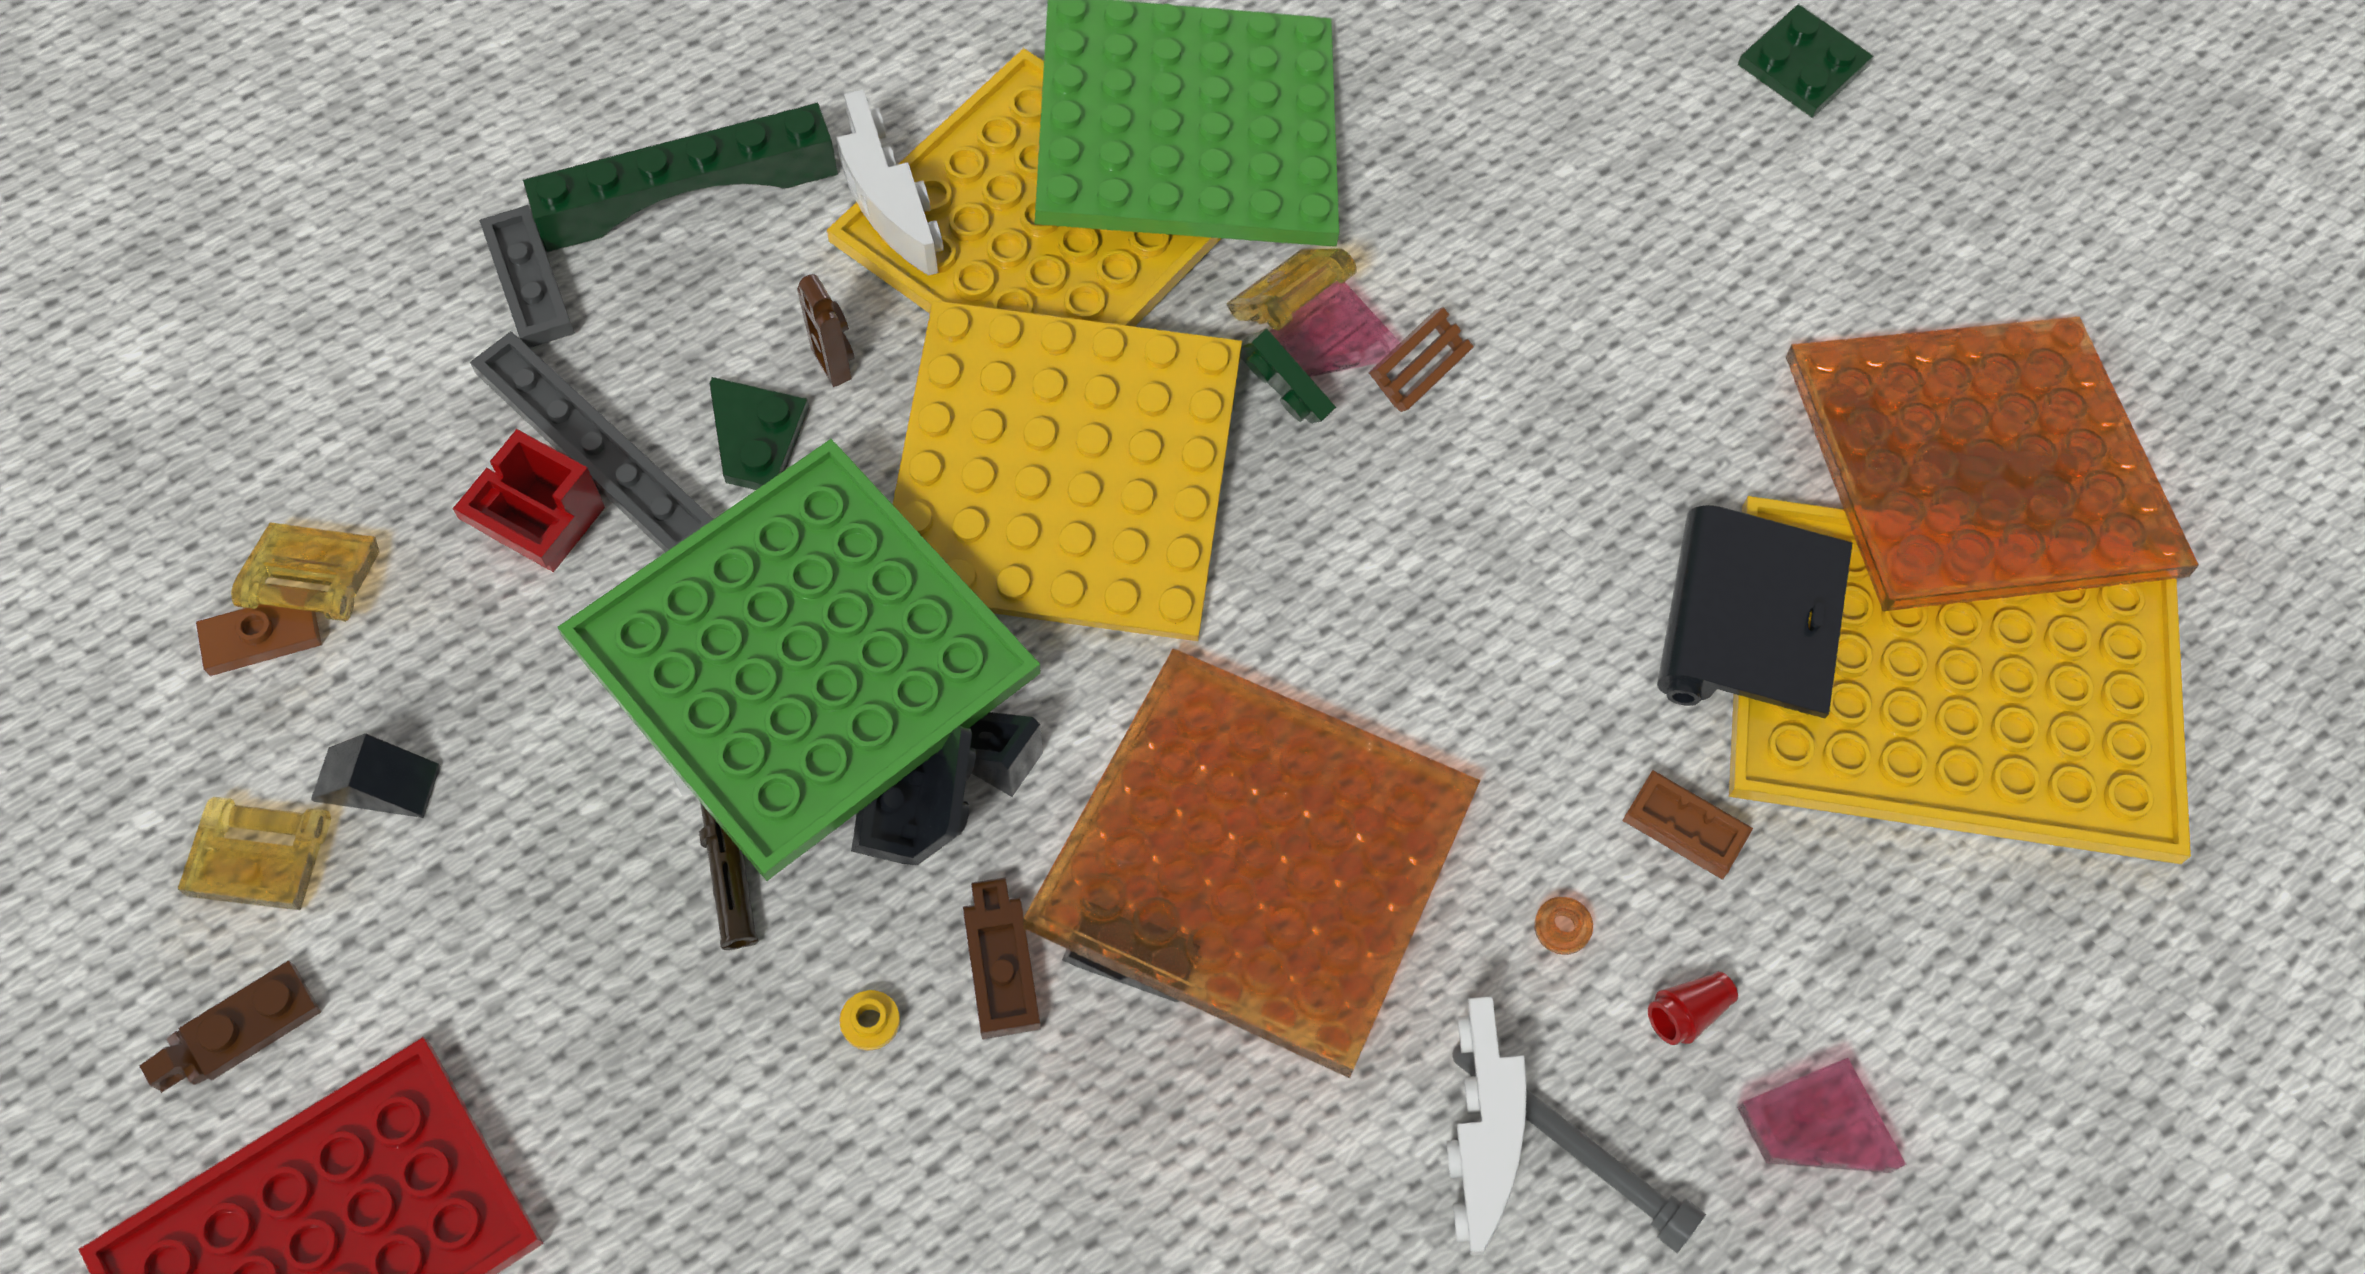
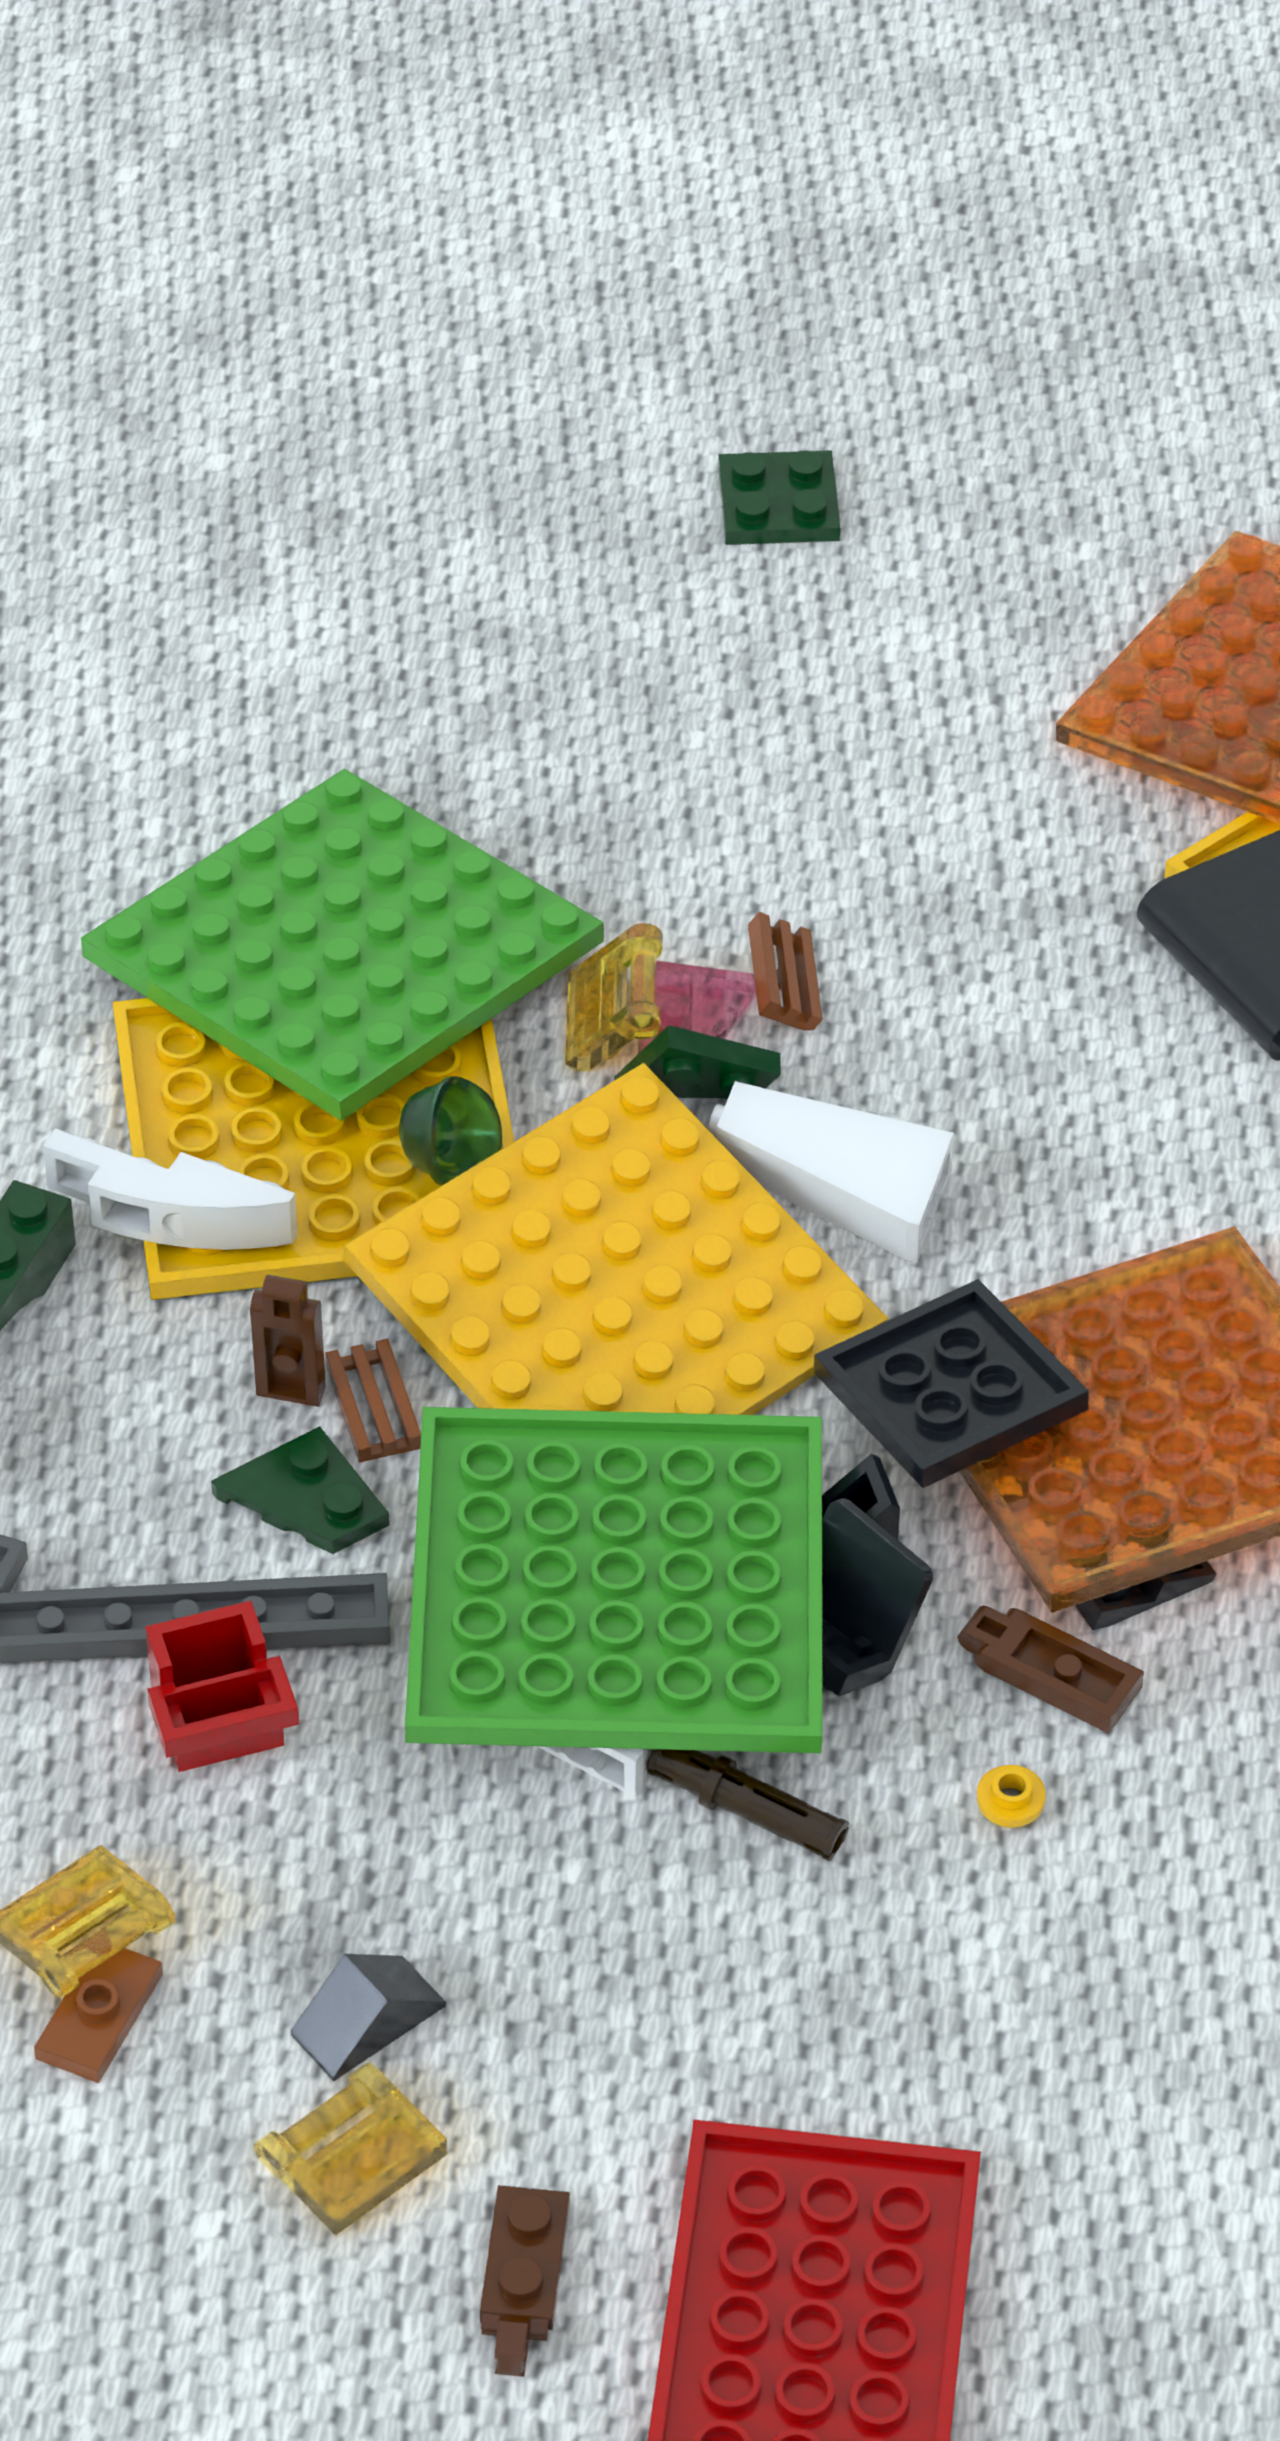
camera: 45 degrees left, 15 degrees down
none -> dark orange tile [325,1338,421,1463]
none -> clear green helmet [399,1076,502,1186]
none -> white slope [708,1081,954,1262]
none -> black plate [814,1279,1089,1488]

